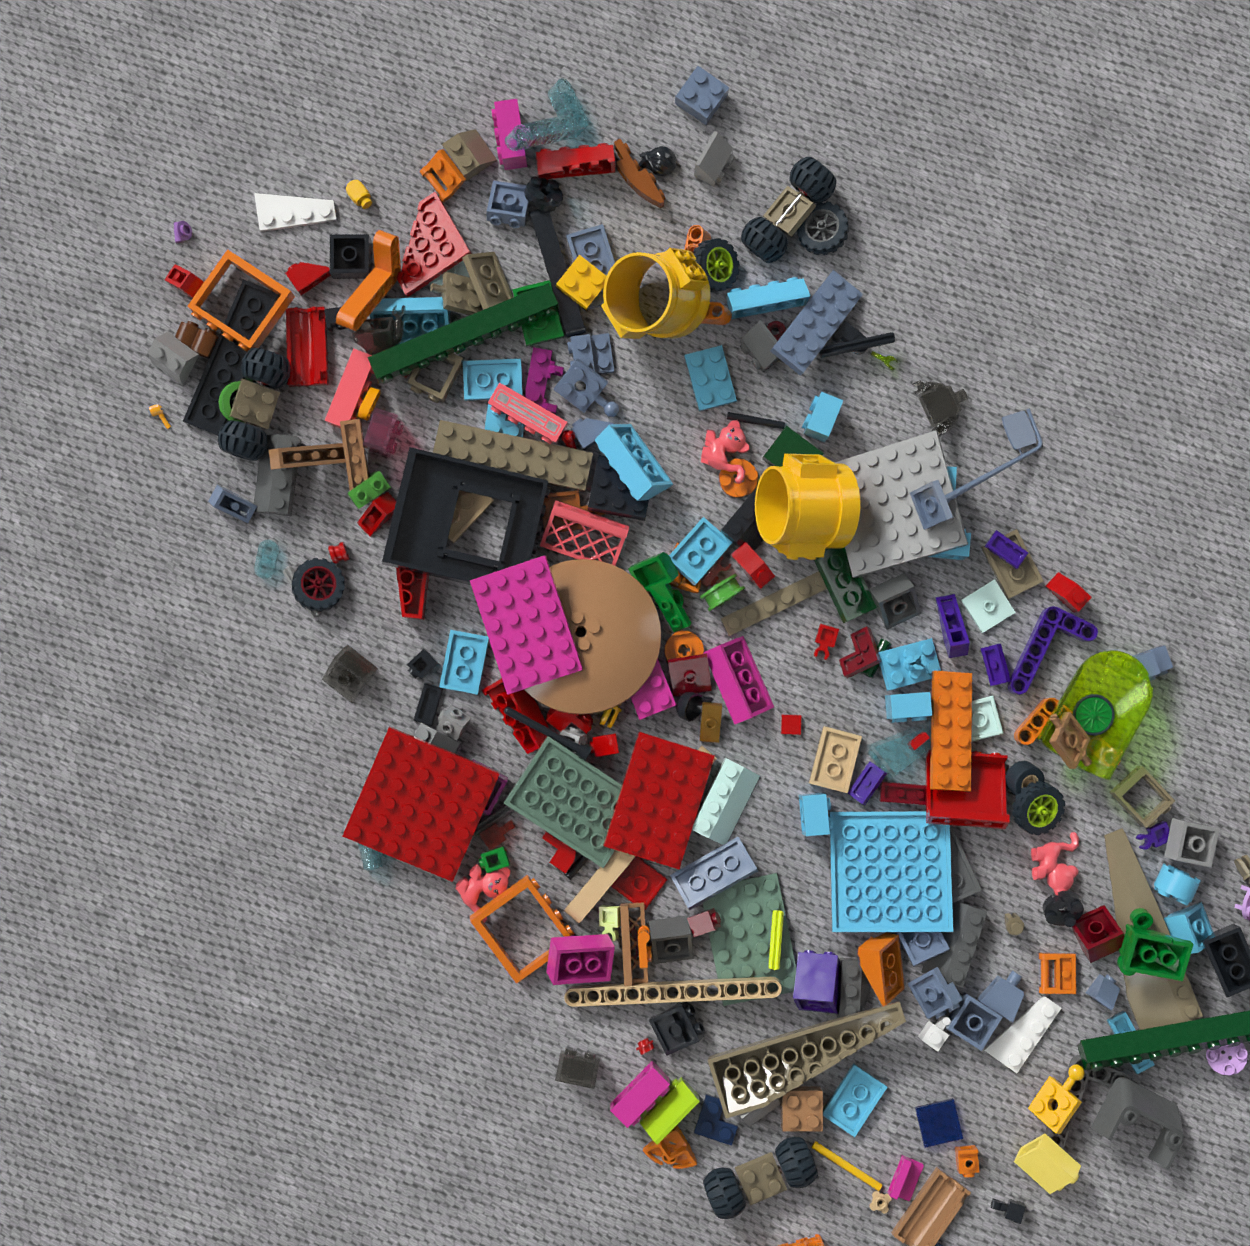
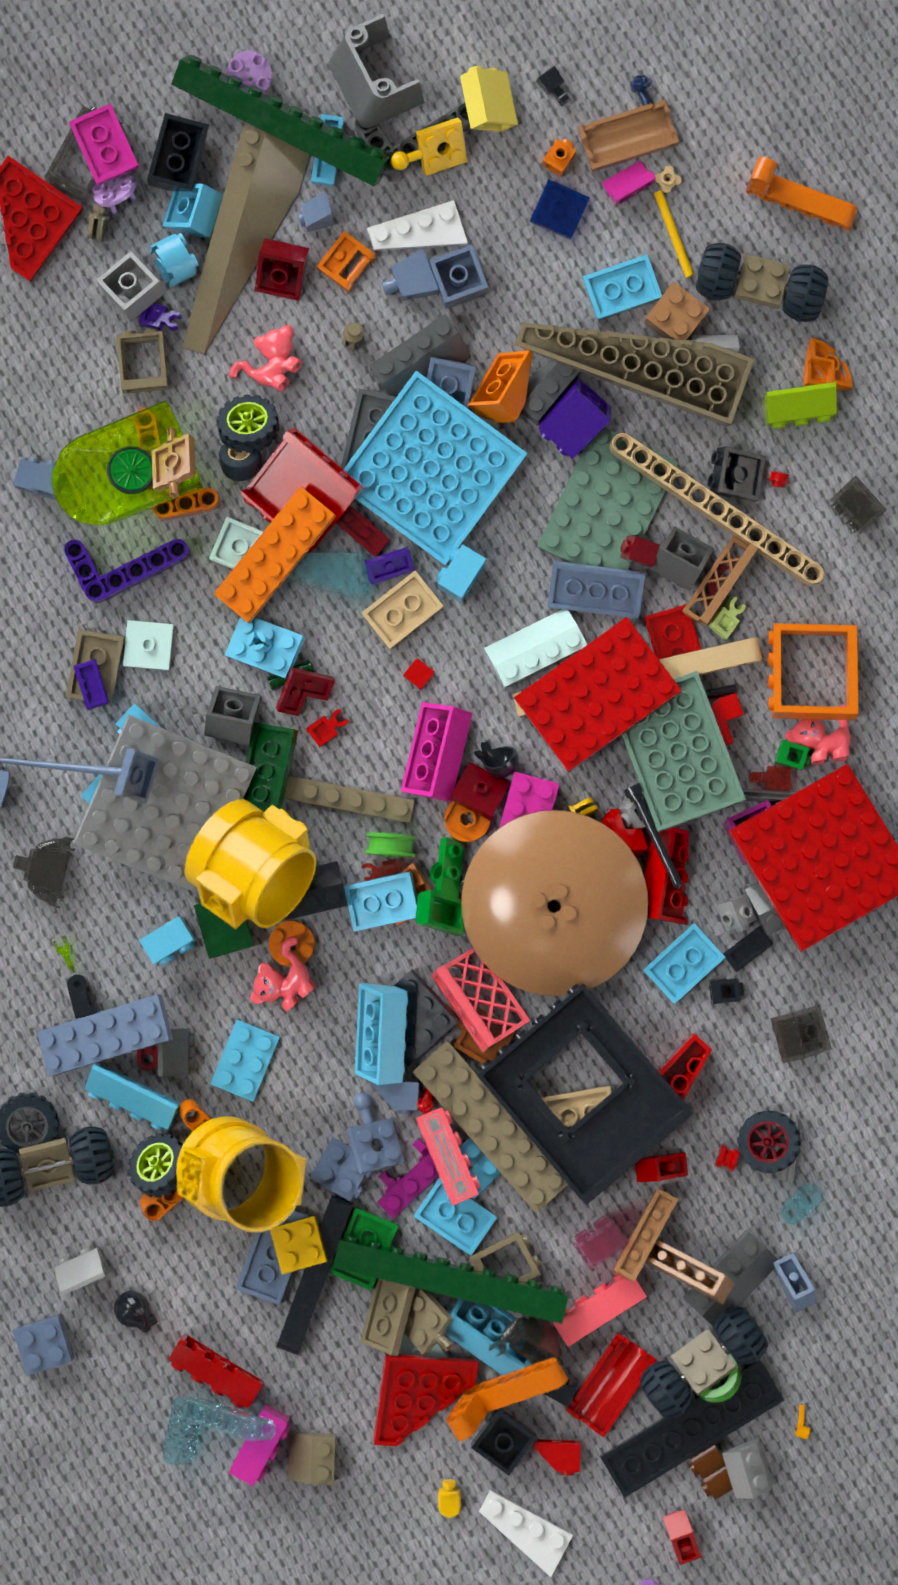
camera: 140 degrees left, 0 degrees up
orange window [187,249,295,352] -> none
bright green bracket [348,471,391,509] -> none
light orange beam [358,387,381,421] -> none
orange plate [420,149,466,203] -> none
dark pink plate [470,555,583,695] -> none
sand blue plate [487,180,529,228] -> none
black plate [524,176,563,212] -> none
dark pink brick [547,934,615,985] -> none
red slope [589,733,619,757] -> none
dark pink brick [610,1061,670,1128] -> none
dark orange slope [614,139,666,208] -> none
orange plate [638,925,652,968] -> none
dark blue plate [694,1094,738,1146] -> none
pearl gold plate [699,702,722,743] -> none
black bar [727,412,785,429] -> none
red slope [731,542,775,589] -> none
neon yellow axle [769,910,784,970] -> none
black axle [819,332,895,358] -> none
medium azure brick [885,692,932,723] -> none
red tile [907,732,930,750] -> none
sand blue plate [908,967,963,1019] -> none
white brick [918,1015,951,1052] -> none
dark purple slope [936,594,970,658] -> none
dark purple plate [981,643,1011,686] -> none
black plate [1042,891,1084,927] -> none
red slope [1045,572,1092,613] -> none
green piece [1117,908,1194,981] -> none

